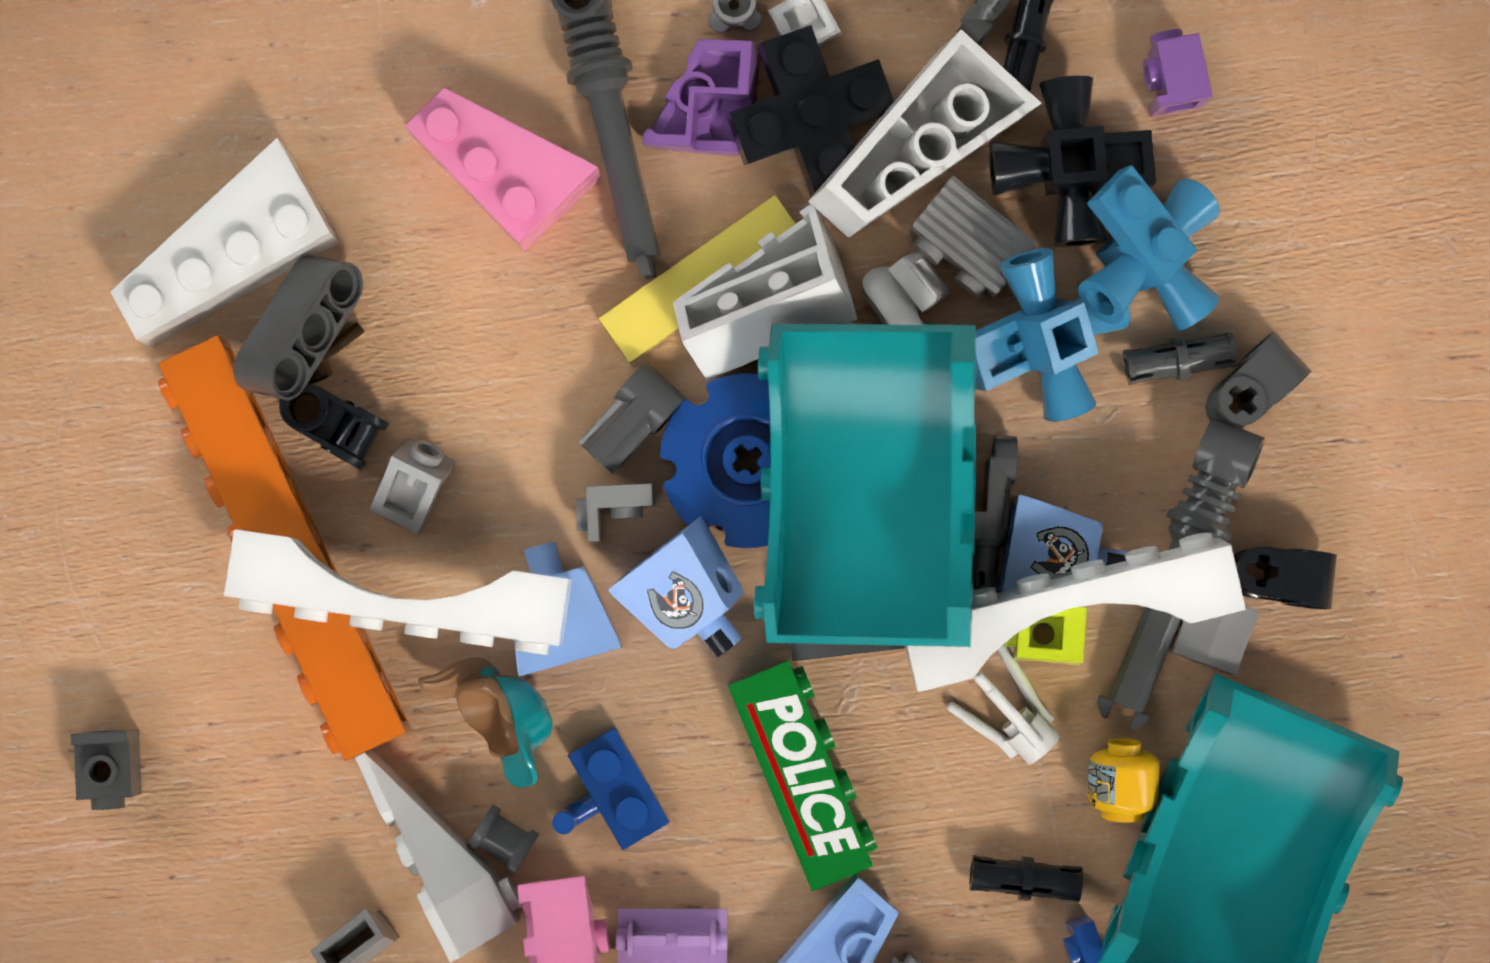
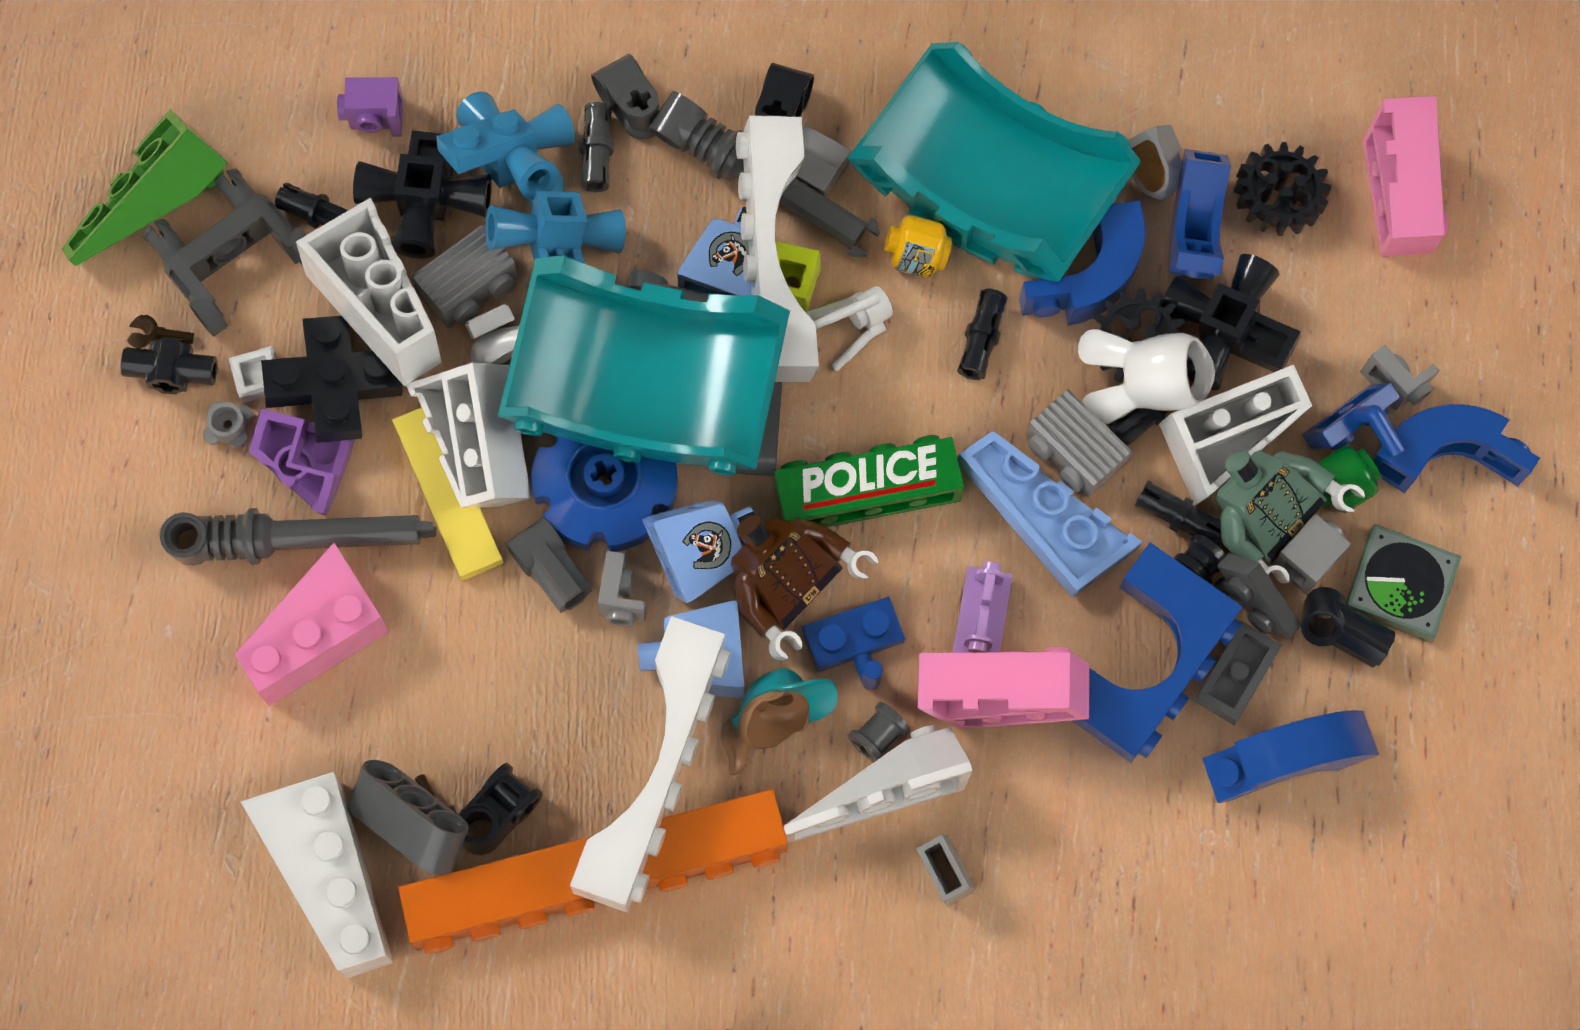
camera: 80 degrees left, 15 degrees down
light grey bracket [369,439,455,534] -> none
none -> reddish brown torso [731,515,878,661]

